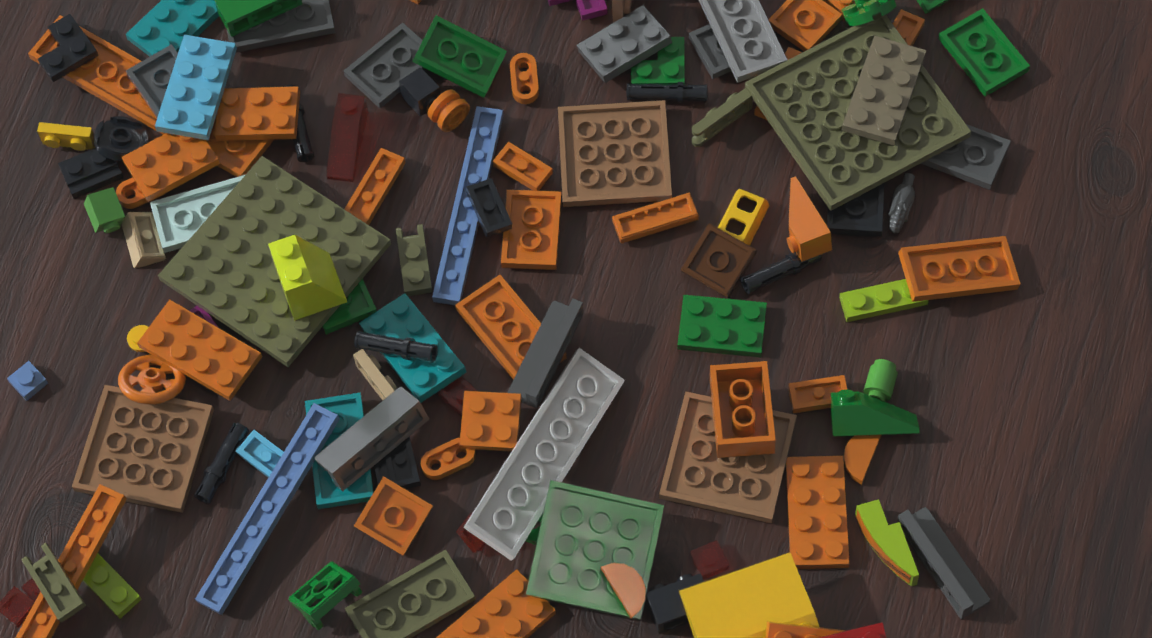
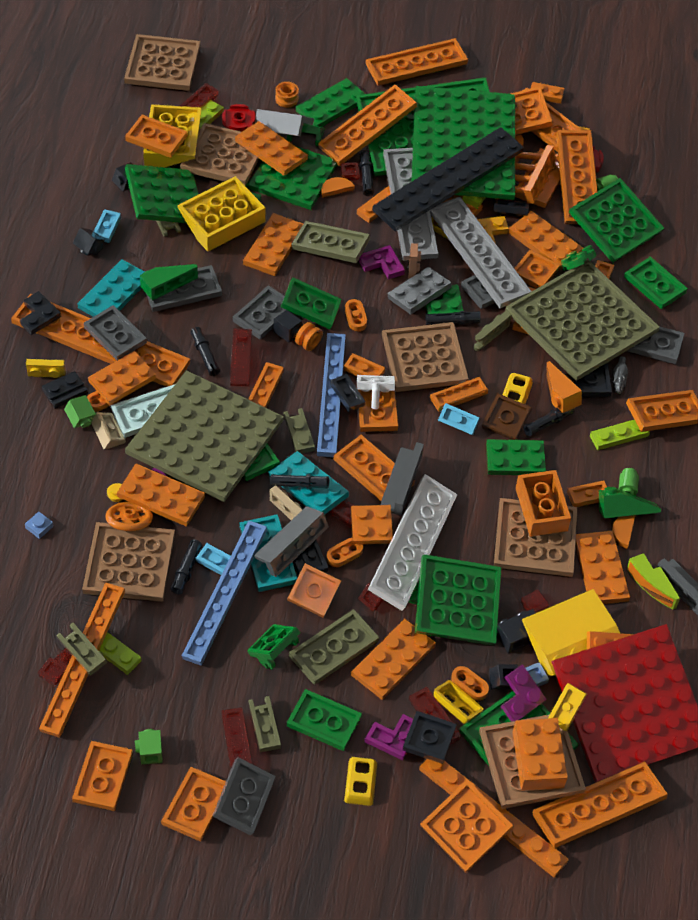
camera: 15 degrees left, 10 degrees down
black tile [94,116,148,161] -> none
medium azure plate [155,35,237,140] -> none
orange plate [214,86,300,141] -> none
neon yellow slope [268,235,347,321] -> none
orange tile [601,563,646,618] -> none
dark tan plate [842,36,926,145] -> none
none -> white plate [357,375,395,409]
none -> medium azure plate [438,403,480,435]

